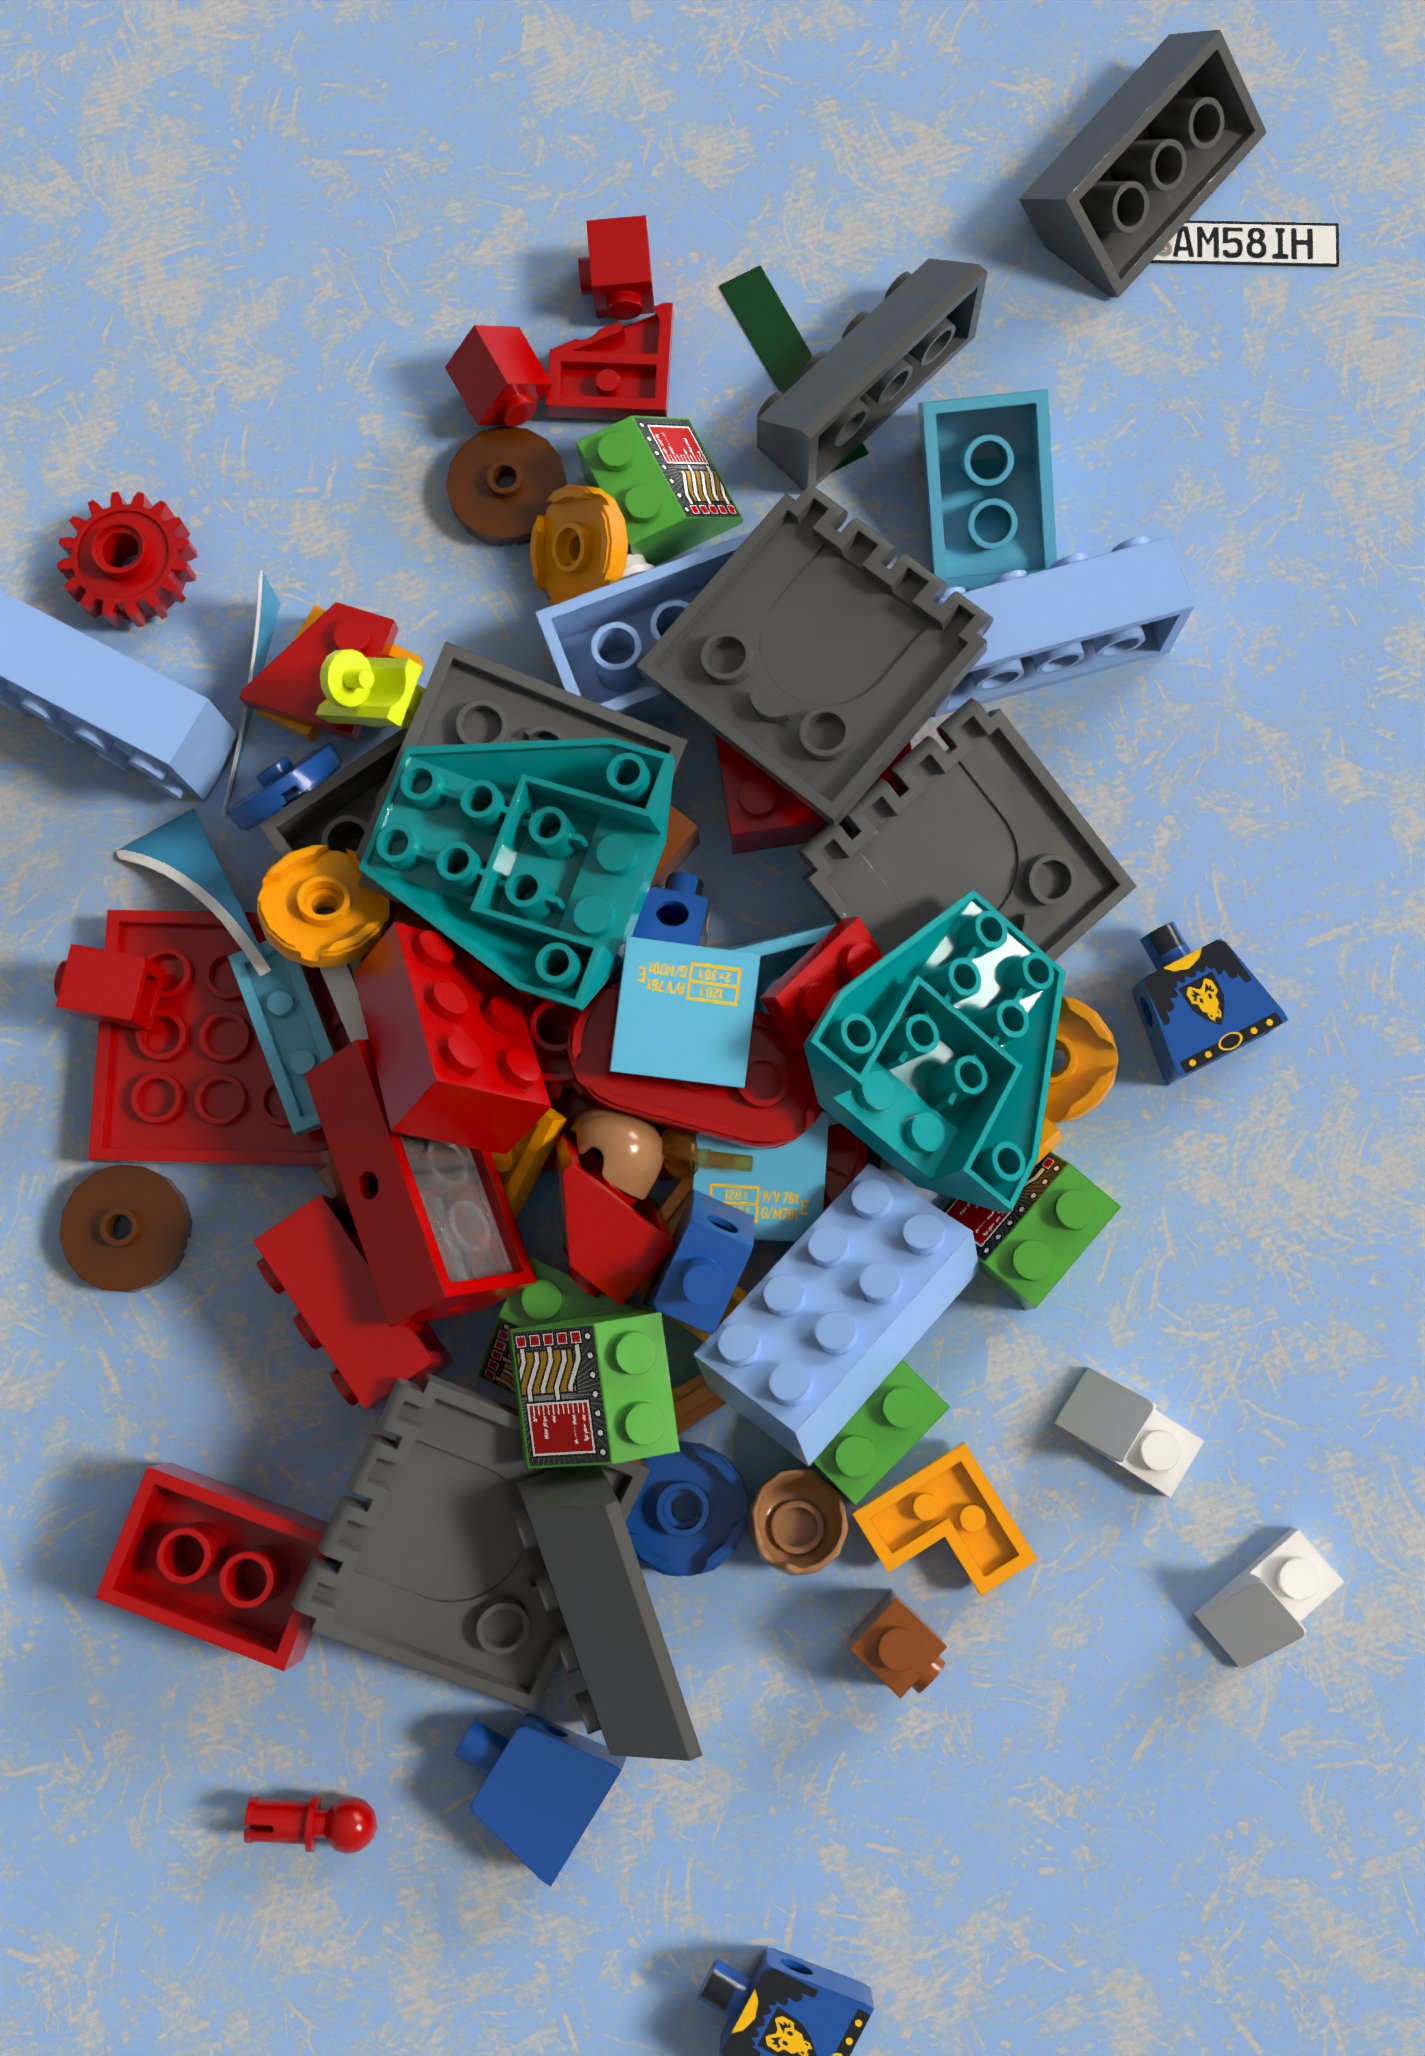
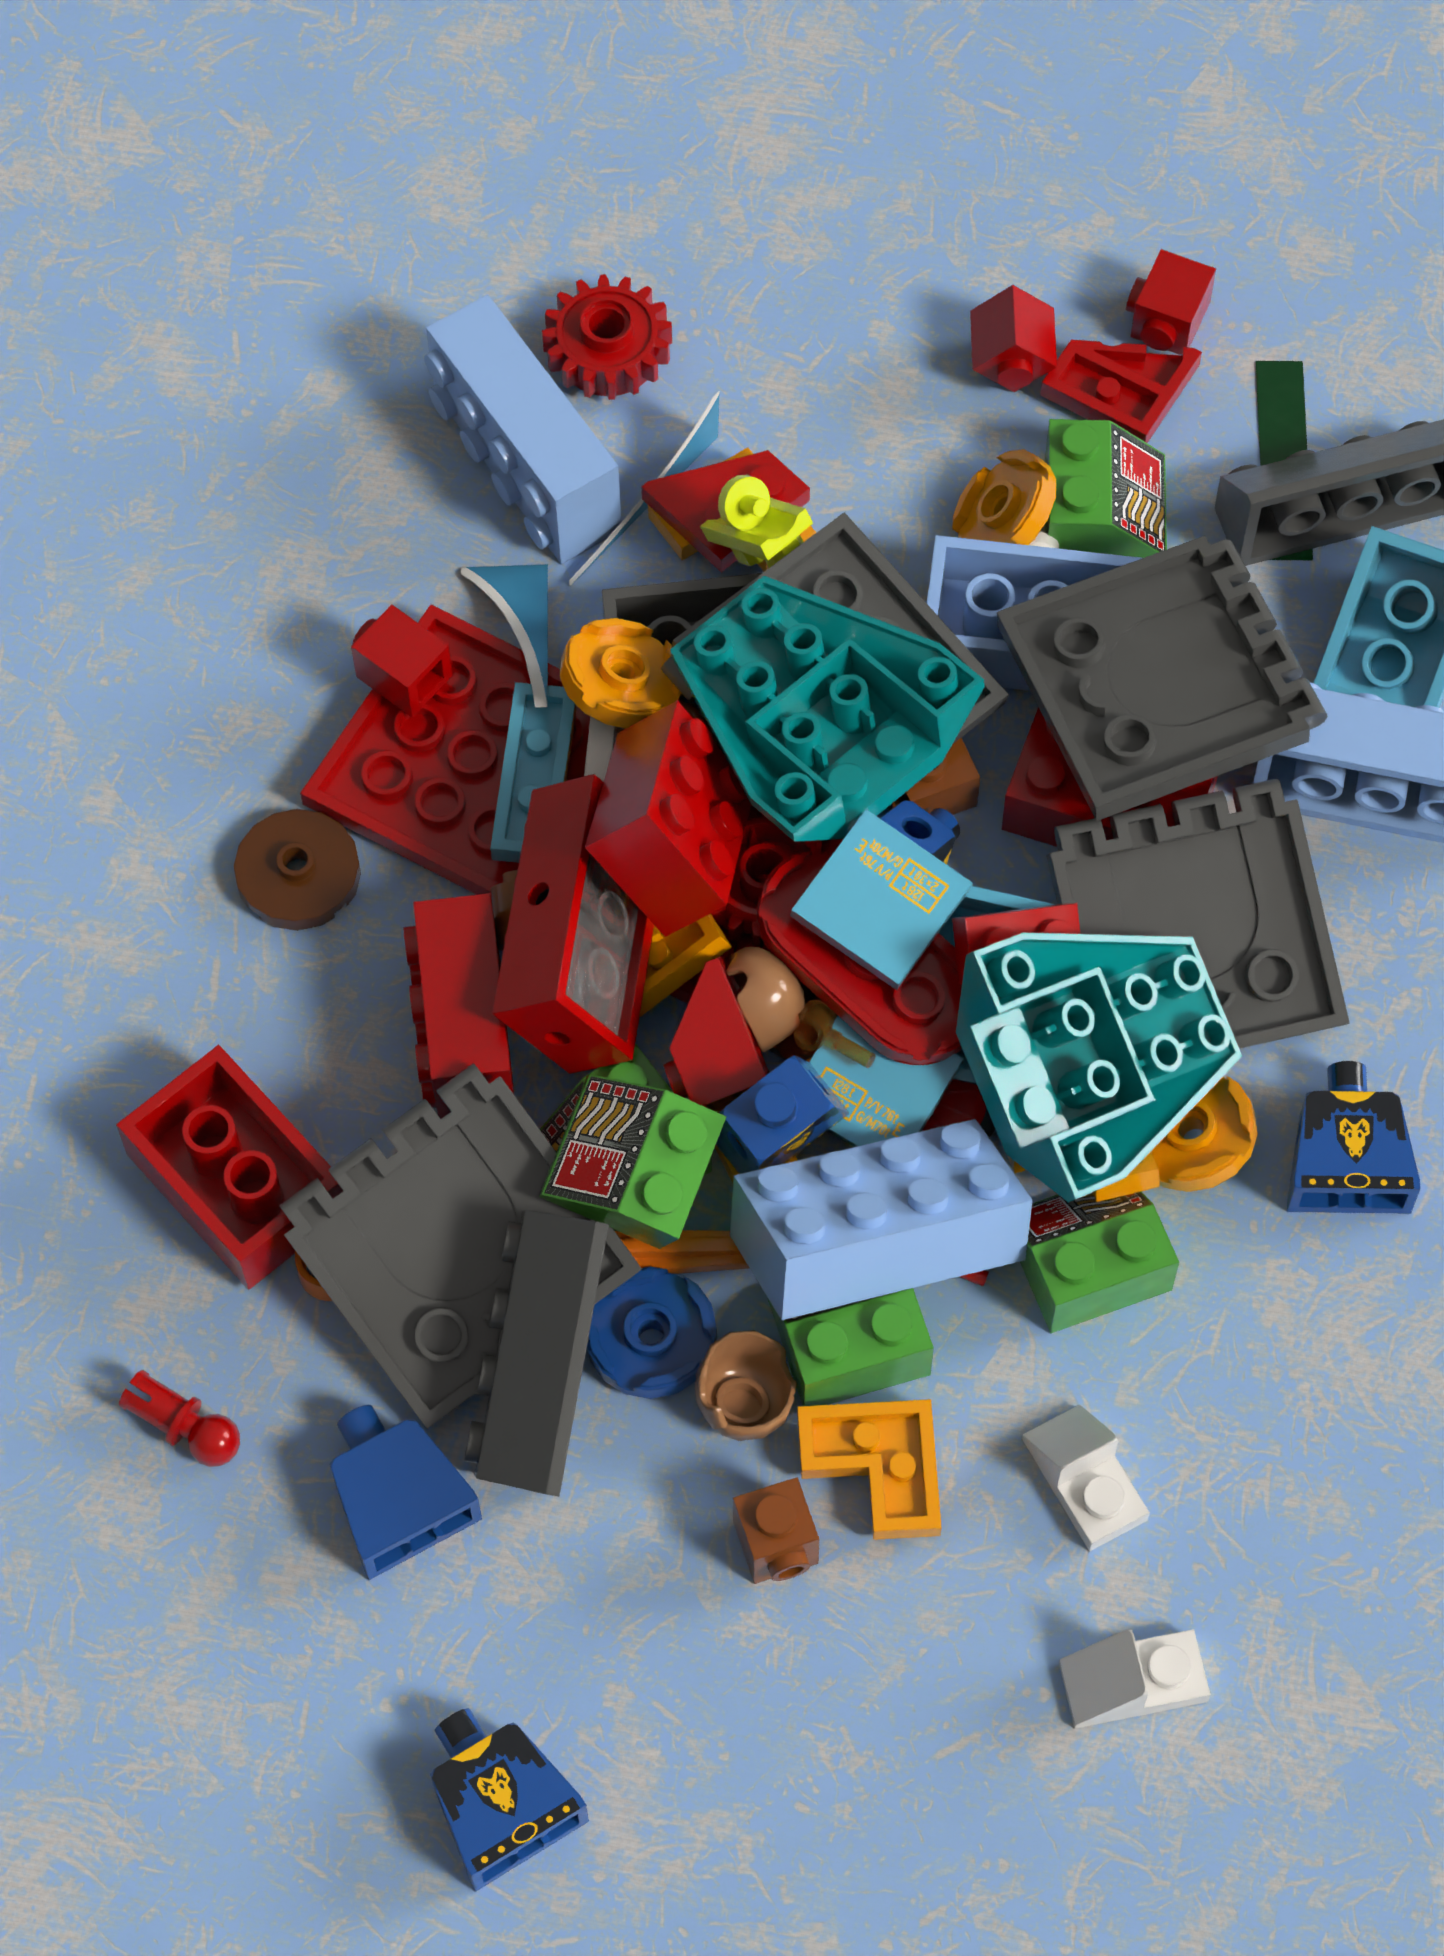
camera: 20 degrees right, 15 degrees down
blue plate [226,742,343,831] -> none
reddish brown plate [446,426,567,546] -> none

